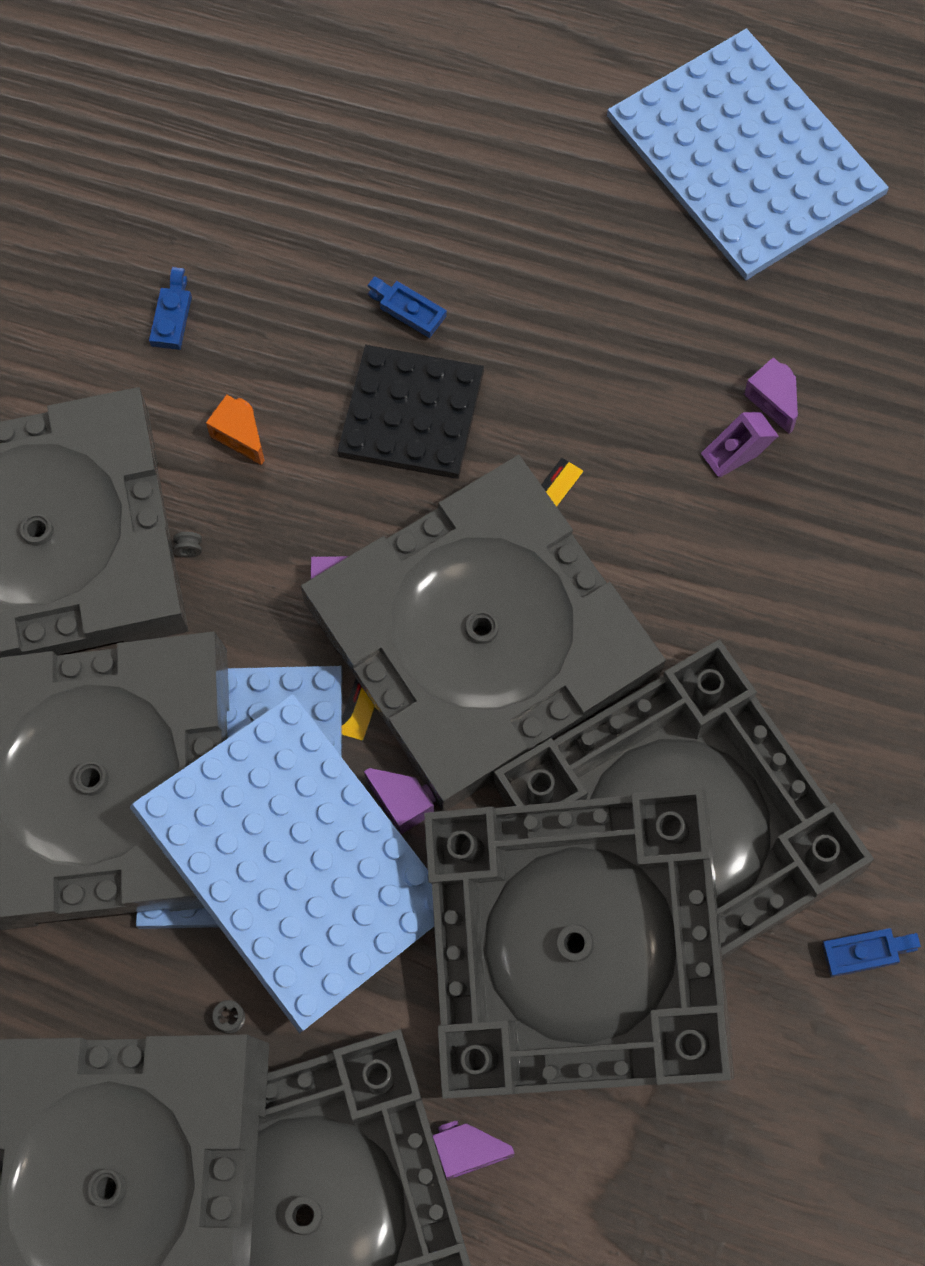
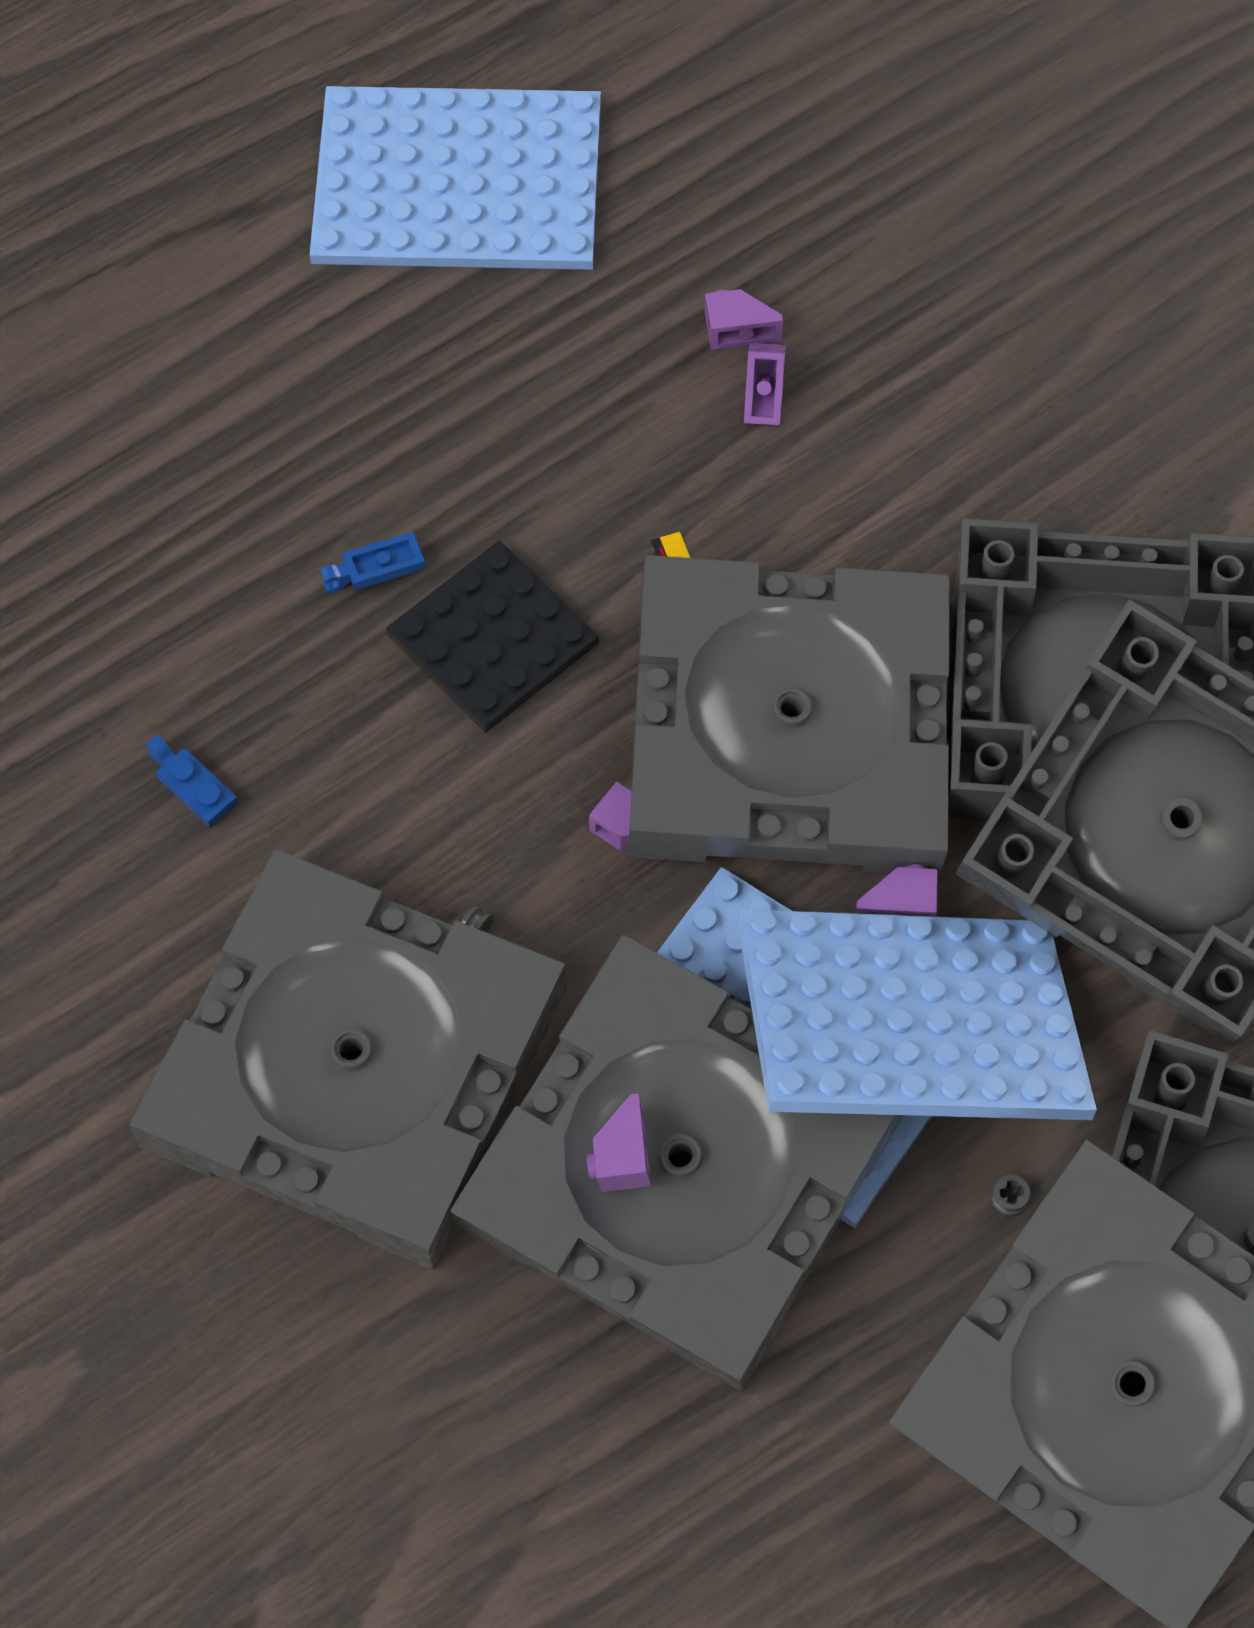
camera: 55 degrees left, 5 degrees down
orange slope [206,394,265,465] -> none
yellow sticker [342,678,375,741] -> none
none -> medium lavender slope [587,1093,651,1192]

